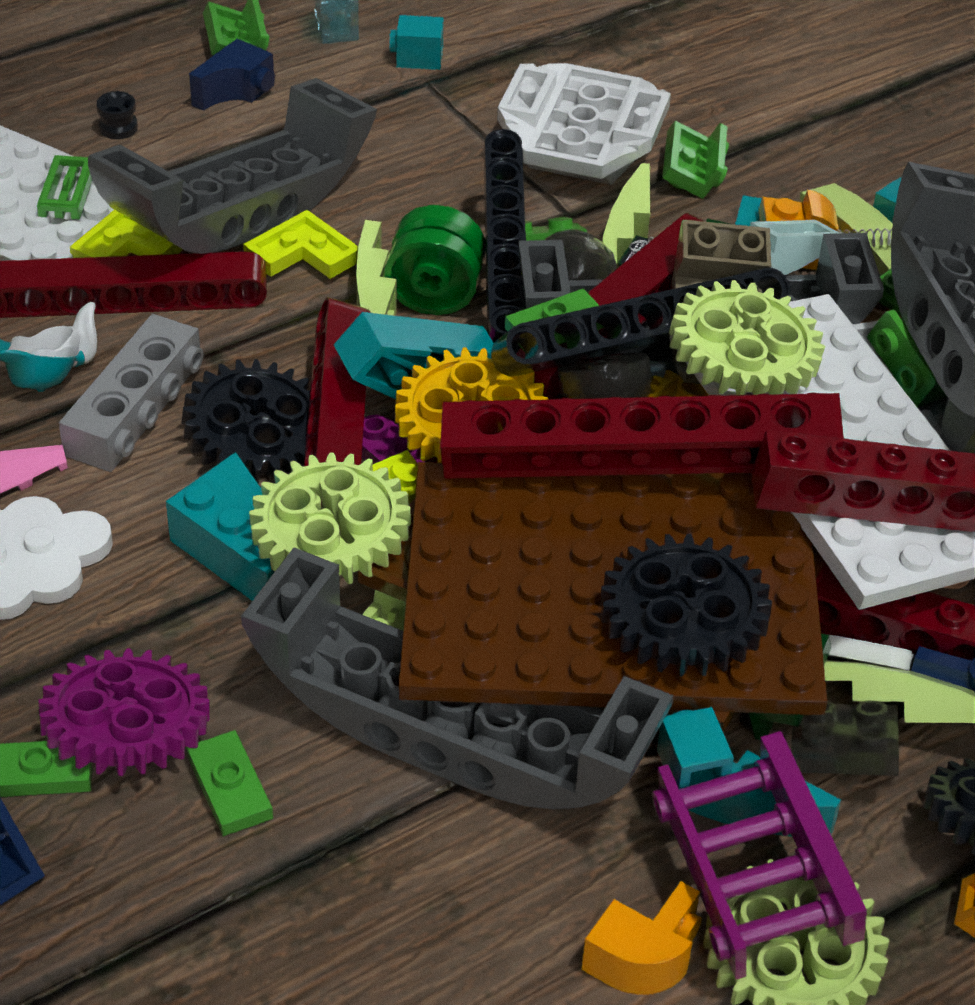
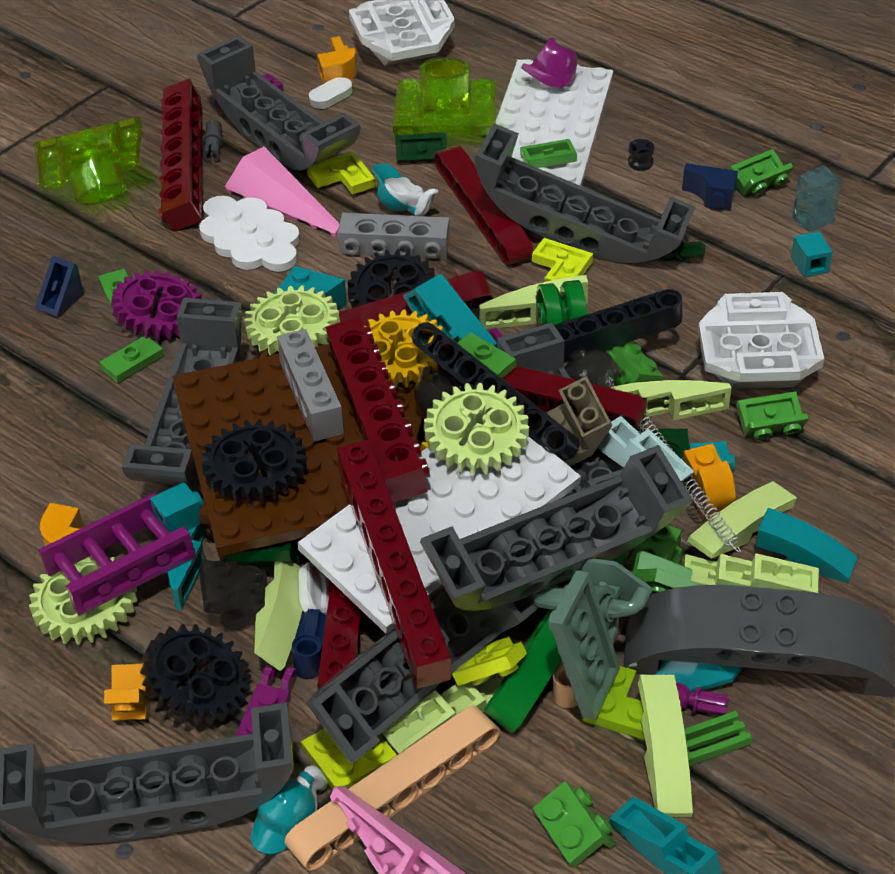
camera: 75 degrees right, 0 degrees up
none -> light grey brick [277,329,344,442]

